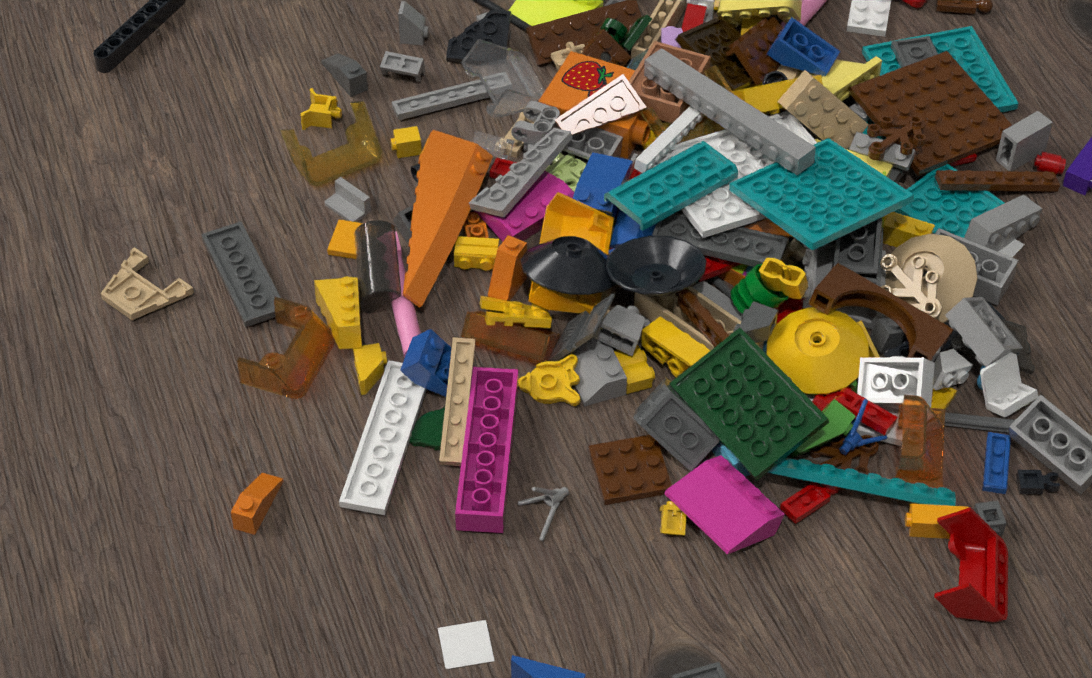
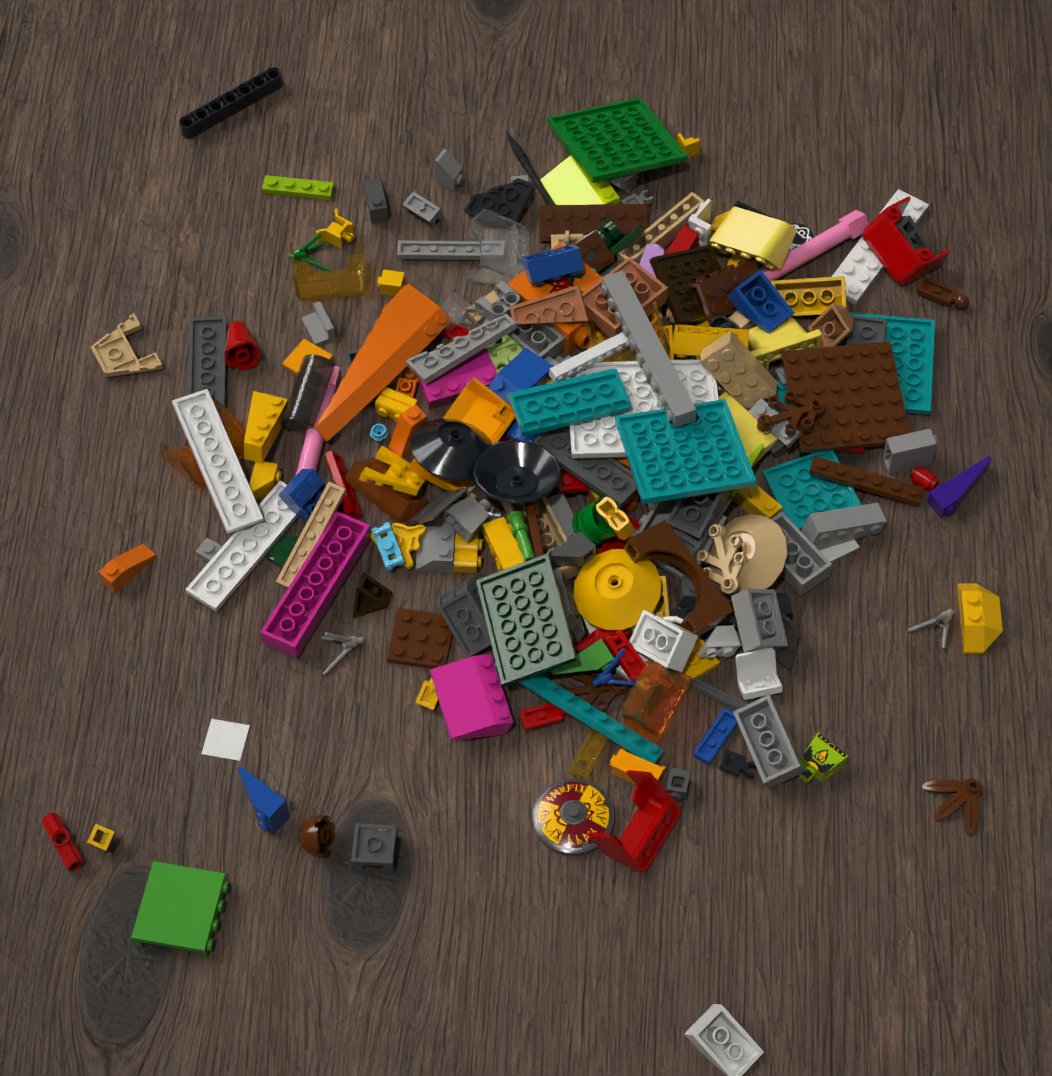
camera: 25 degrees right, 10 degrees up
none -> white plate [172,389,263,534]
none -> light grey plate [195,538,222,562]
none -> red cone [224,321,261,370]
none -> lime plate [262,175,334,200]
none -> green plant [289,232,330,272]
none -> red plate [325,450,363,520]
none -> dark brown slope [352,572,393,619]
none -> medium azure plate [370,424,388,441]
none -> medium azure plate [371,521,406,571]
none -> bright green pin [507,511,536,562]
none -> blue slope [520,244,584,285]
none -> dish [533,778,614,856]
none -> clear yellow plate [568,728,609,780]
none -> yellow slope [771,276,846,316]
none -> medium nougat slope [808,303,854,348]

